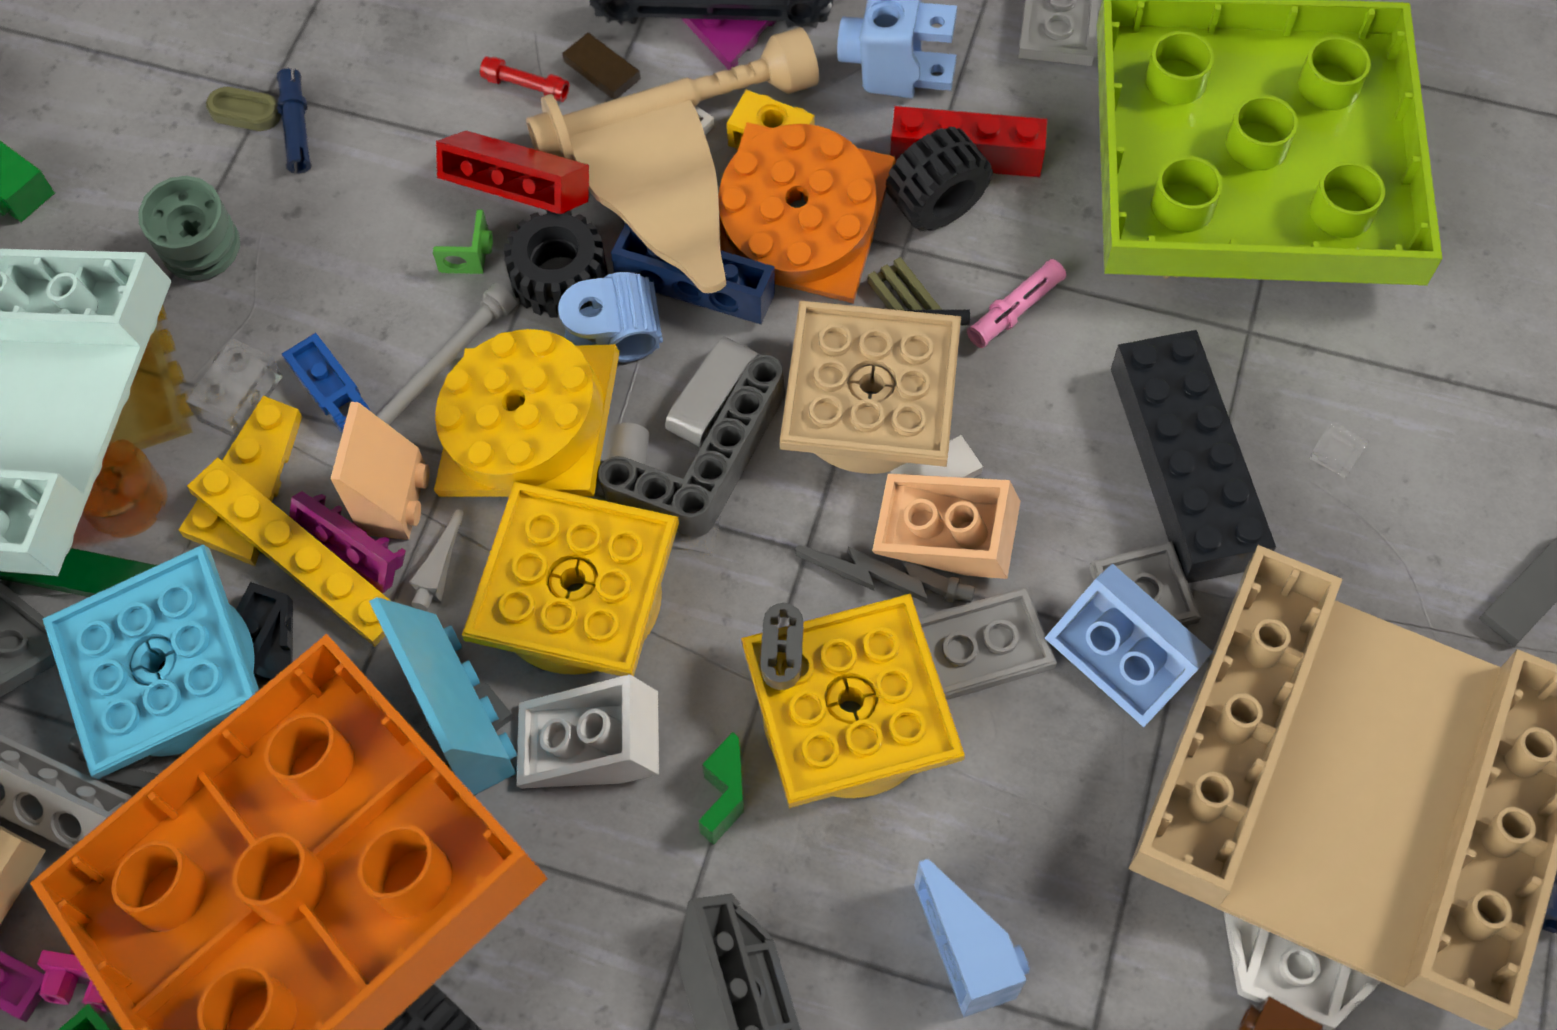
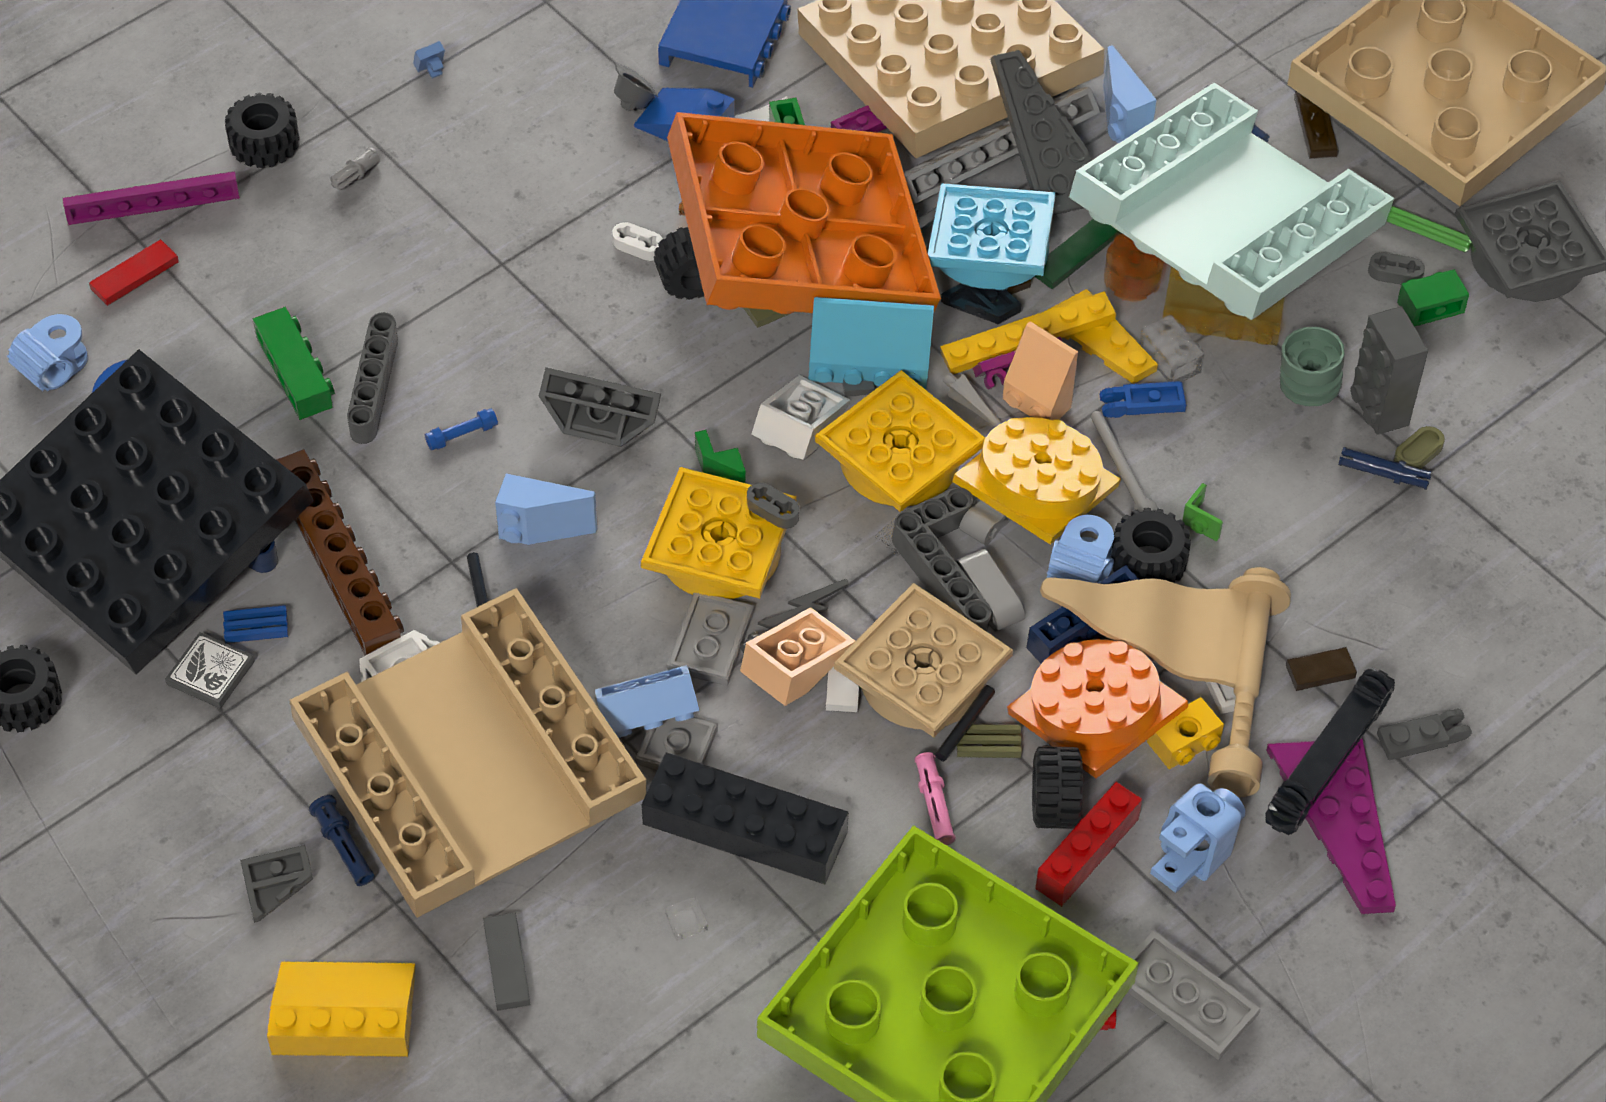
camera: 120 degrees right, 10 degrees down
red brick [436,130,589,214] -> none
red bar [480,56,570,102] -> none
none -> black bar [467,552,488,607]
none -> dark grey brick [1350,306,1428,435]

